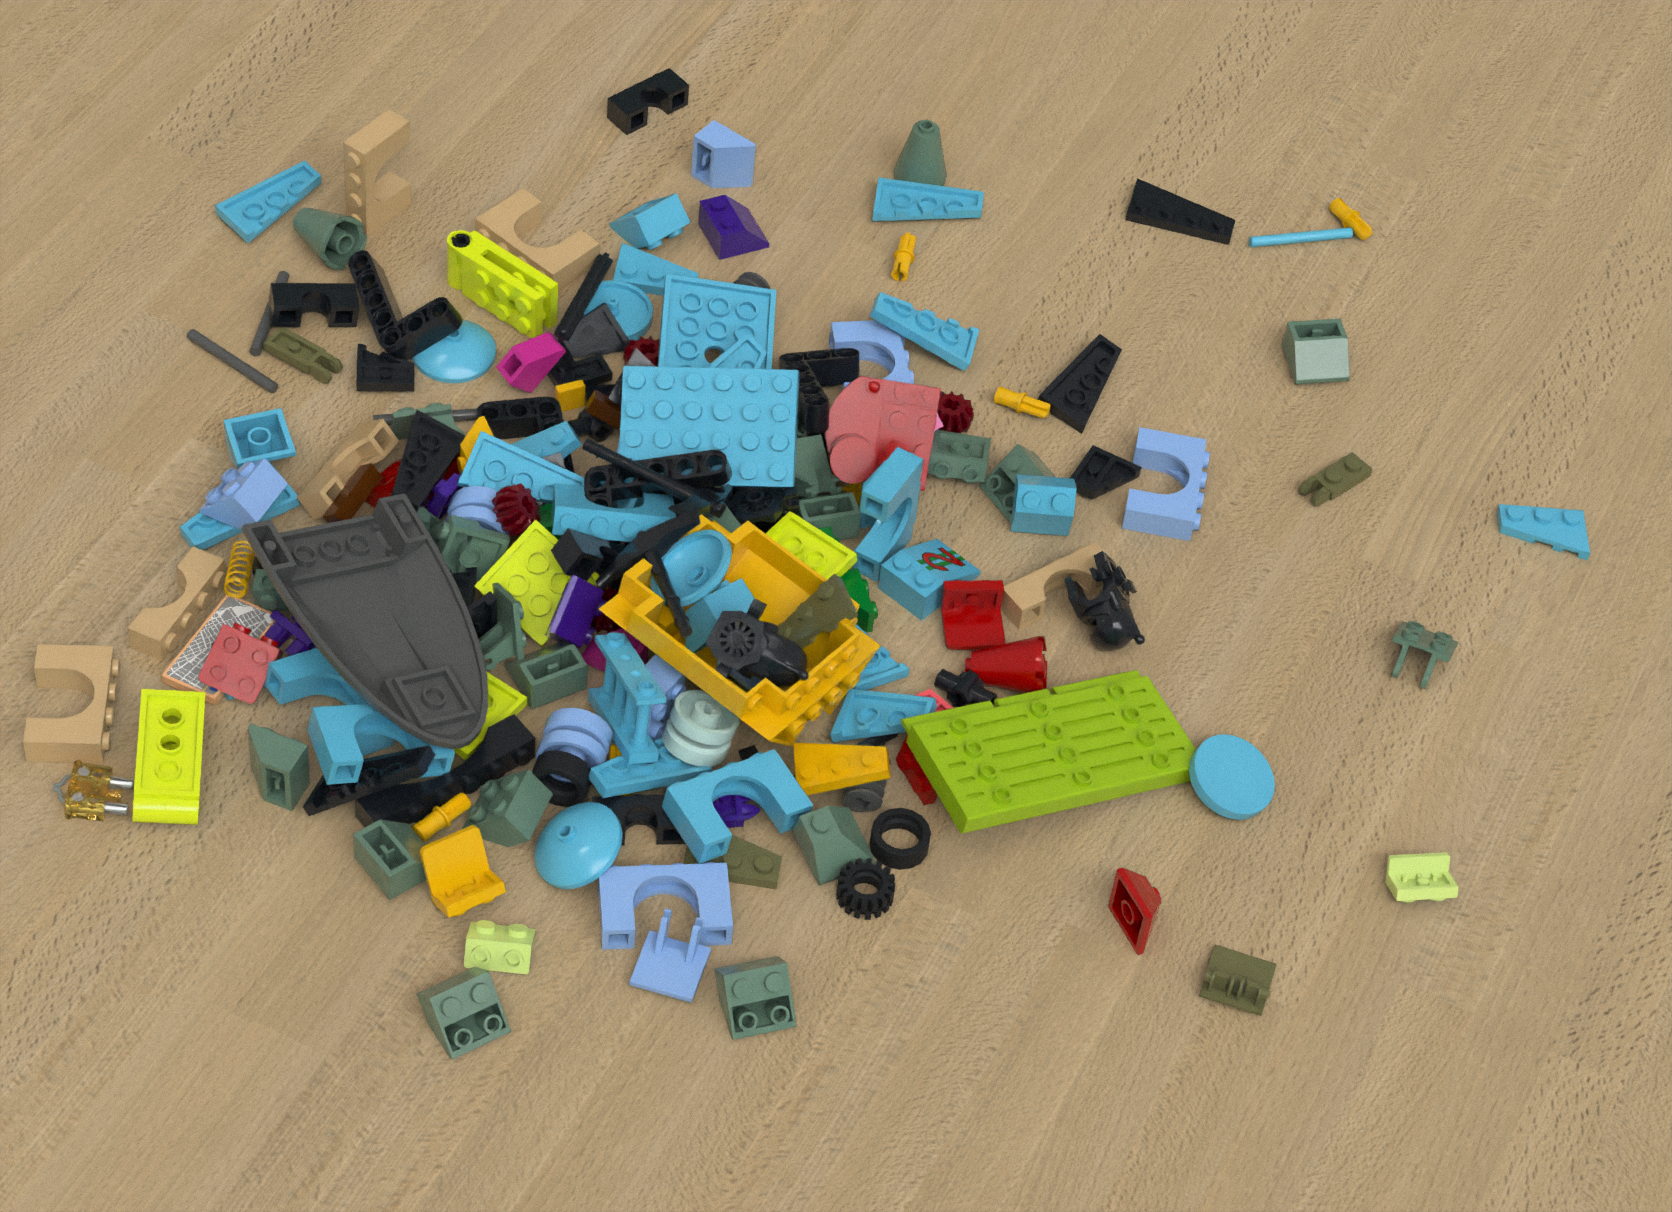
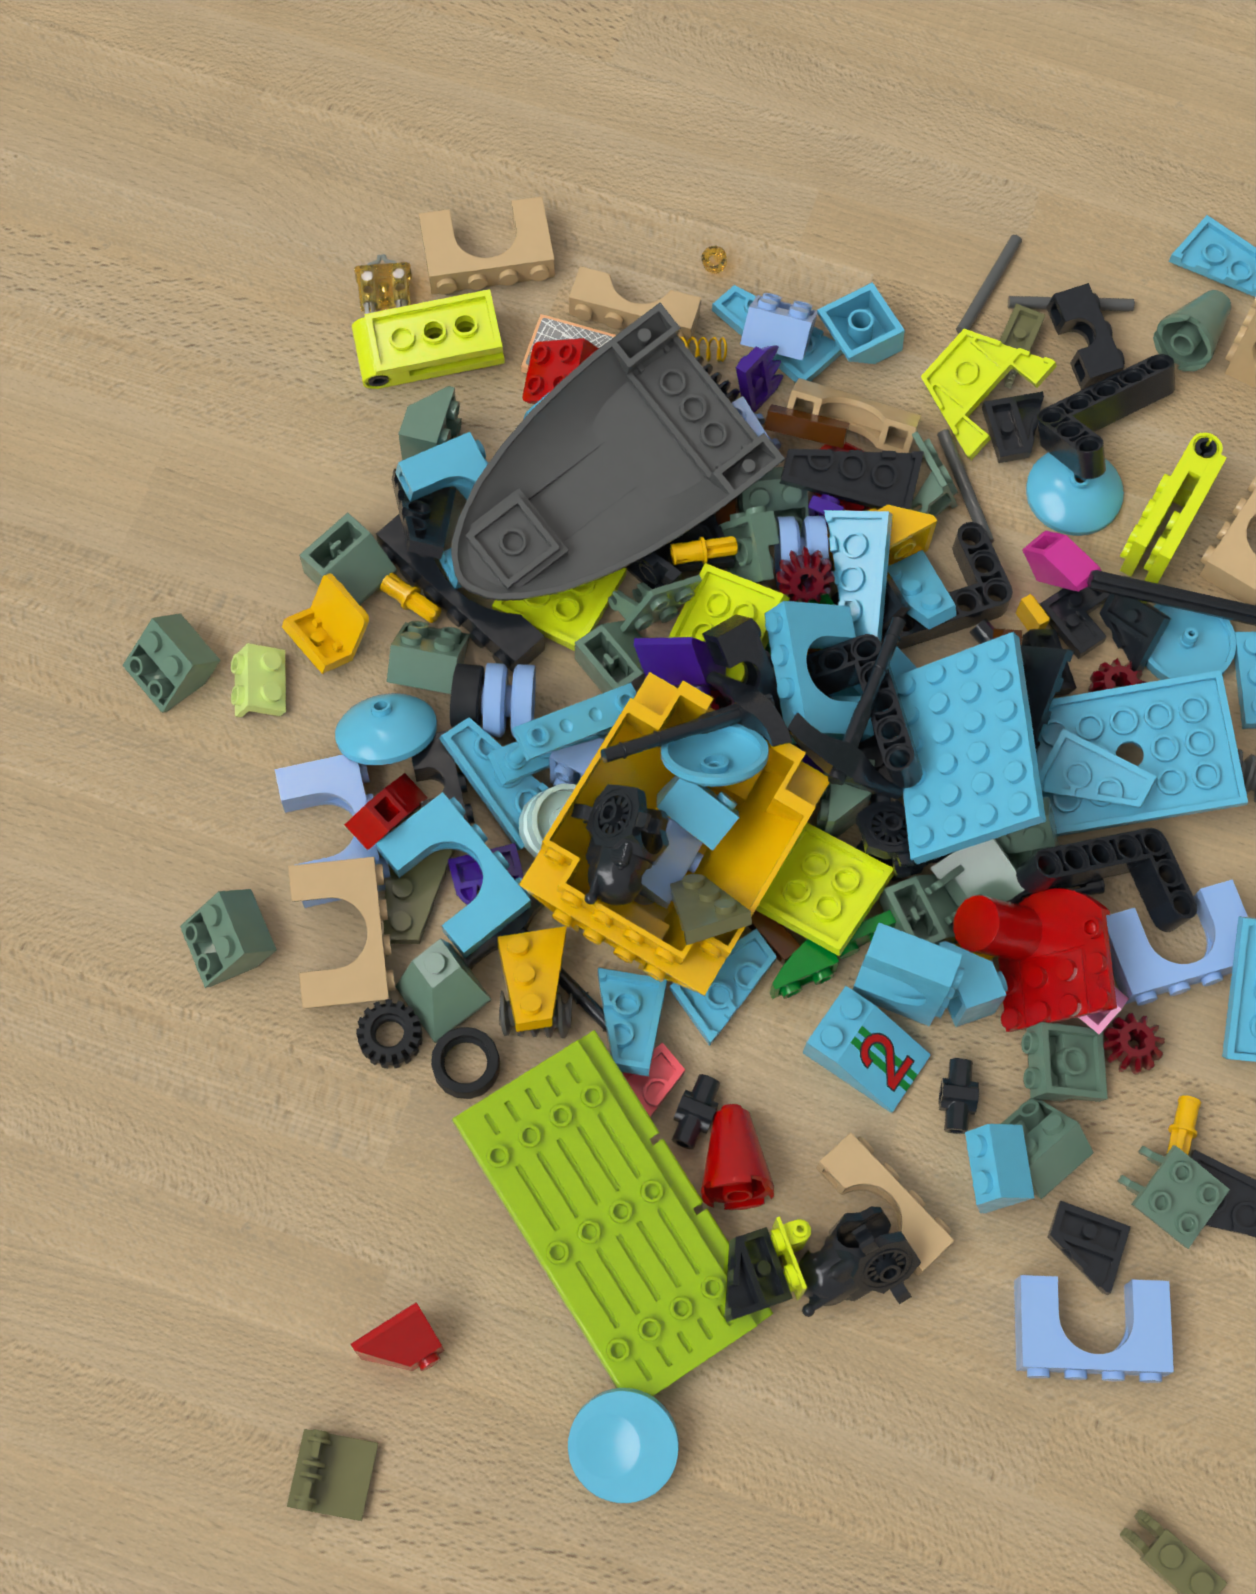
camera: 85 degrees right, 20 degrees up
light blue plate [629,908,711,1003] -> none
red bracket [940,580,1005,650] -> none
none -> tan arch [288,857,395,1009]
none -> red slope [344,773,428,850]
none -> yellow axle [670,536,738,565]
none -> clear yellow hinge [701,246,727,274]
none -> black wing [725,1227,793,1322]
none -> dark purple plate [735,345,783,413]
none -> neon yellow hinge [770,1217,811,1300]
none -> neon yellow wing [921,329,1057,460]
none -> black axle [938,1058,979,1134]
none -> sand green plate [1117,1145,1230,1249]

